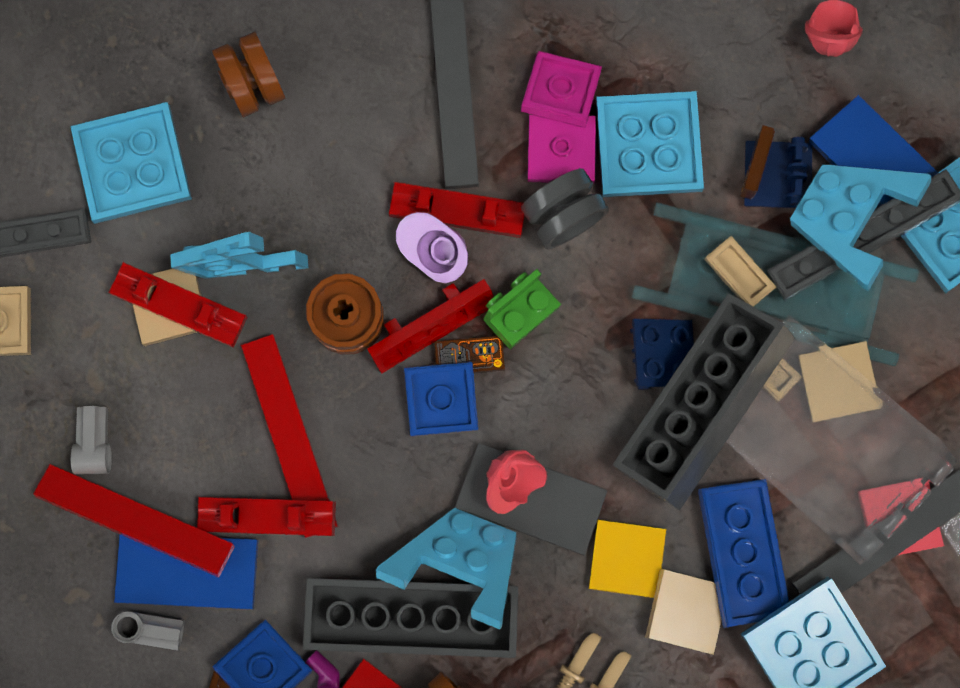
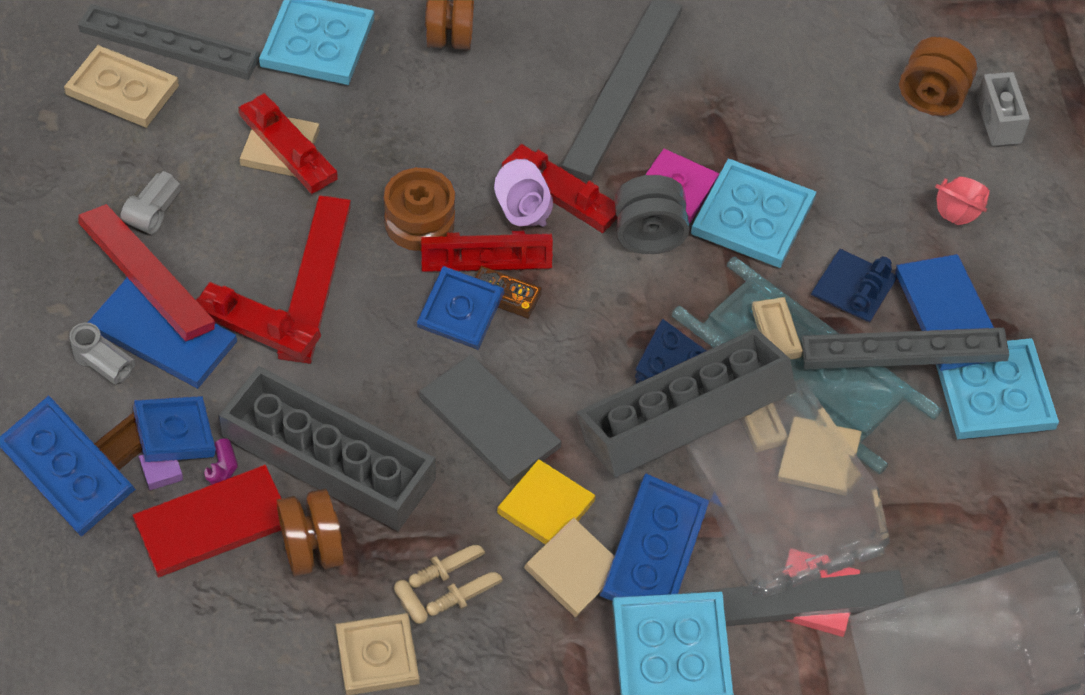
camera: 20 degrees right, 25 degrees down
medium azure wing [170,232,308,279] -> none
medium azure wing [376,508,516,630] -> none
bright green bracket [483,269,561,350] -> none
coral piece [486,449,547,514] -> none
dark pink plate [521,51,602,128] -> none
reddish brown tile [740,125,775,200] -> none
medium azure wing [790,164,931,291] -> none

